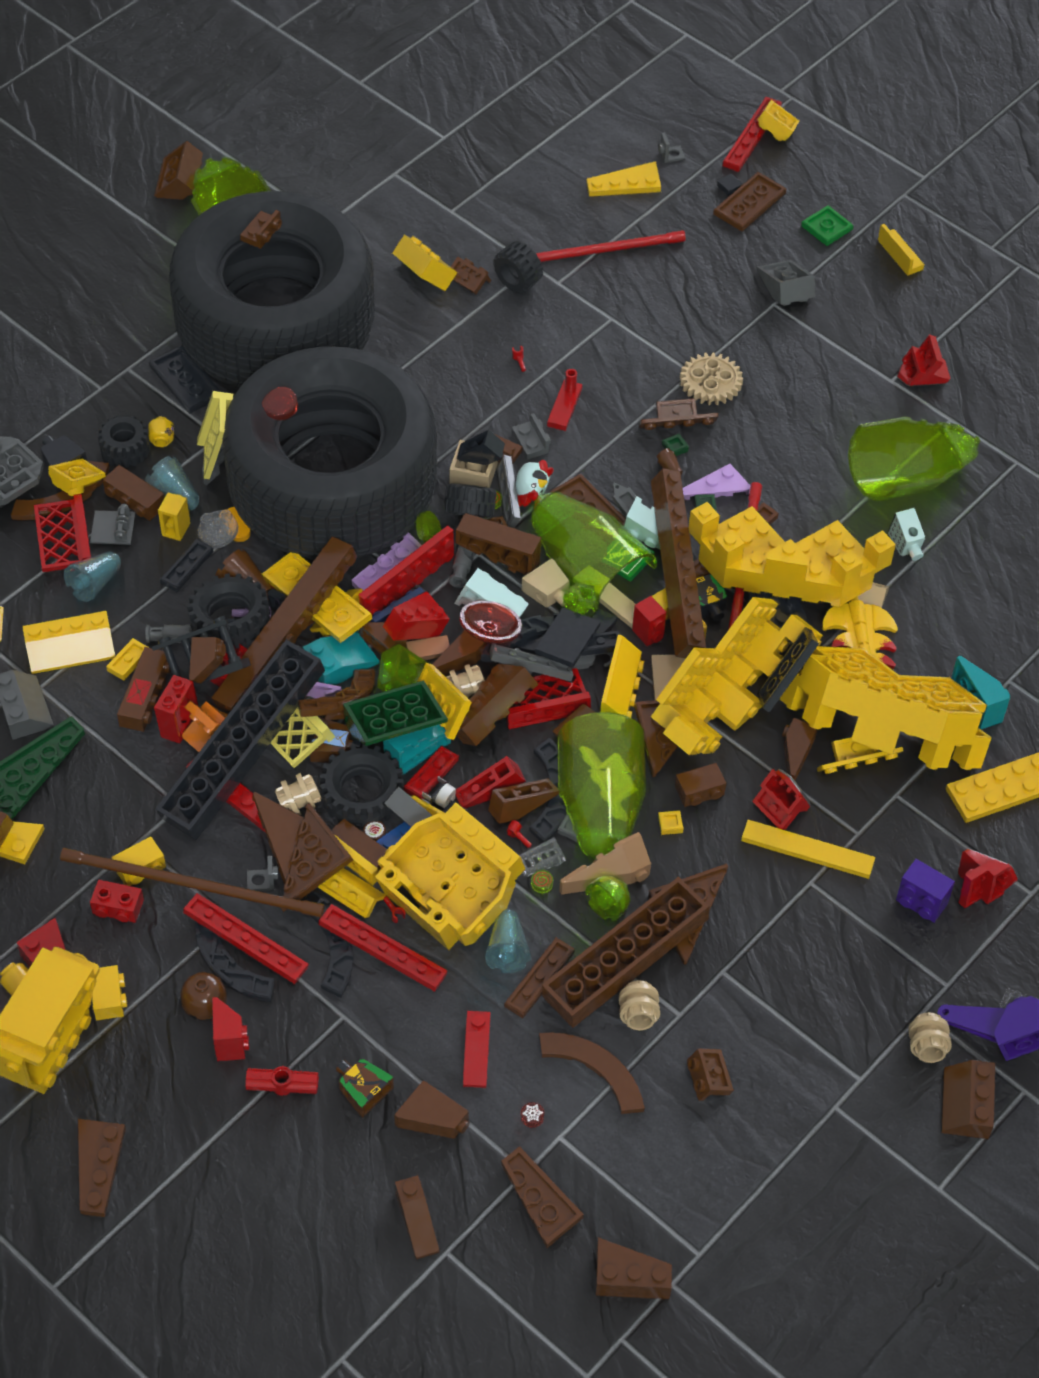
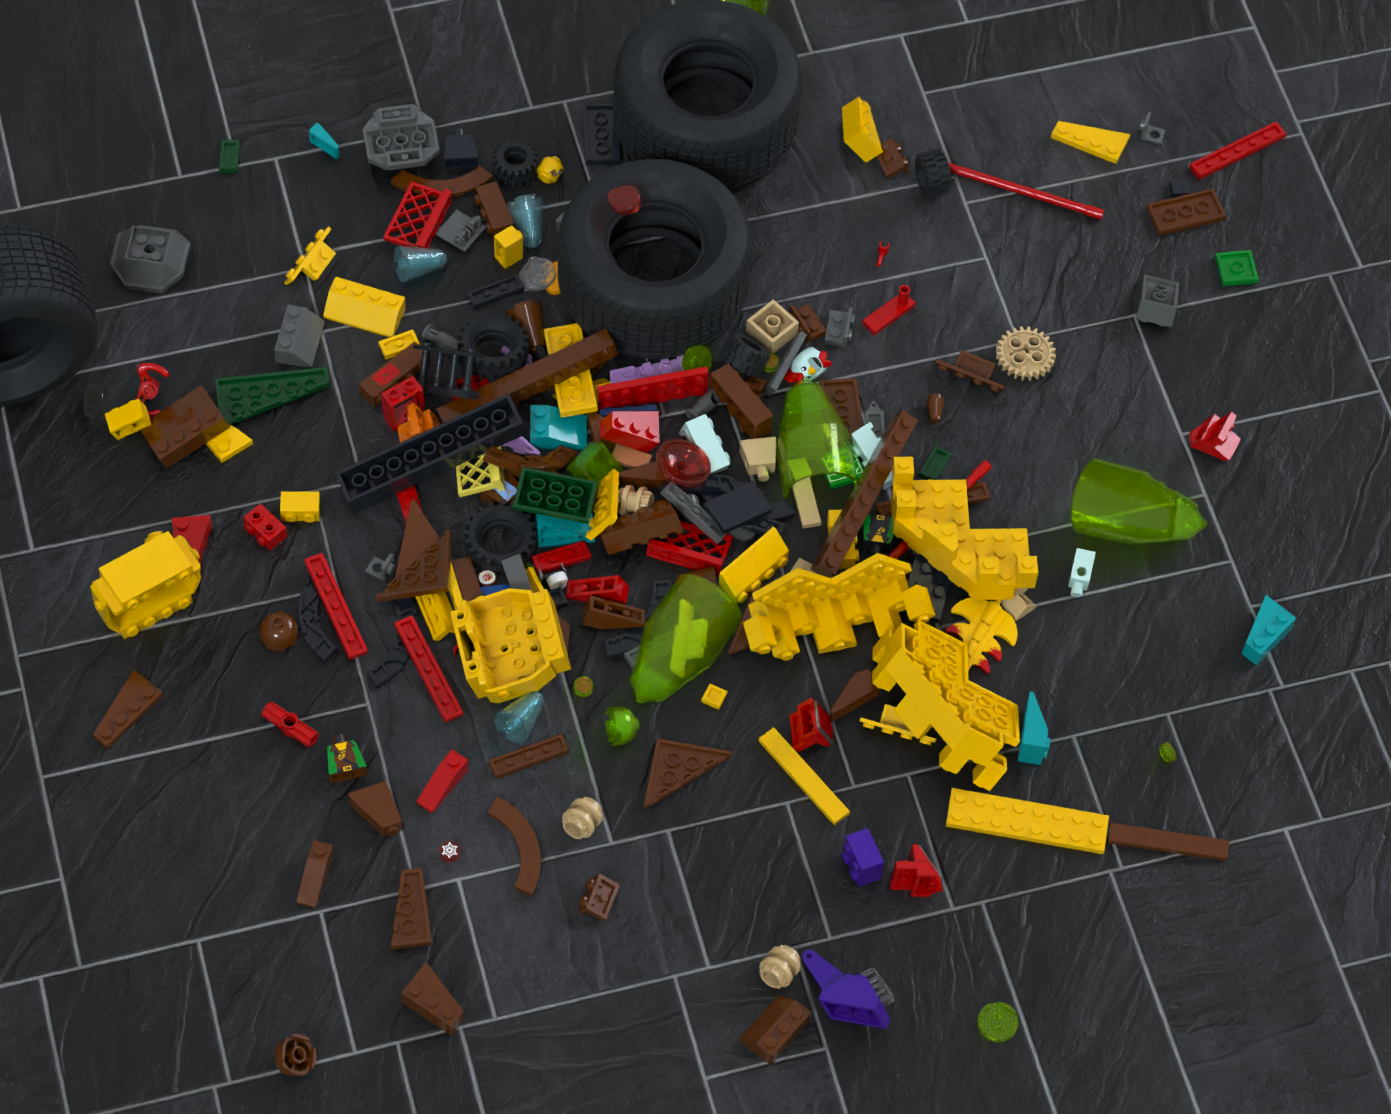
camera: 30 degrees right, 5 degrees up
yellow slope [48,458,106,496] -> none
reddish brown piece [60,848,325,918] -> none
yellow brick [92,965,127,1021] -> none
reddish brown slope [189,637,226,683] -> none
light yellow fence [197,391,233,479] -> none
red slope [212,997,249,1061] -> none
reddish brown bracket [240,210,282,249] -> none
tan piece [275,773,322,815] -> none
black slope [457,430,505,465] -> none
red hand [507,820,532,848] -> none
clear slope [519,837,566,877] -> none
reddish brown brick [542,876,709,1028] -> none
medium nougat wedge [559,832,651,895] -> none
clear neon green brick [563,582,596,615] -> none
red brick [632,596,666,646] -> none
dark green tile [662,434,689,456] -> none
reddish brown brick [675,763,726,807] -> none
lavender wing [683,464,750,500] -> none
black tile [757,627,819,712] -> none
yellow slope [758,100,799,141] -> none
yellow panel [878,224,924,276] -> none

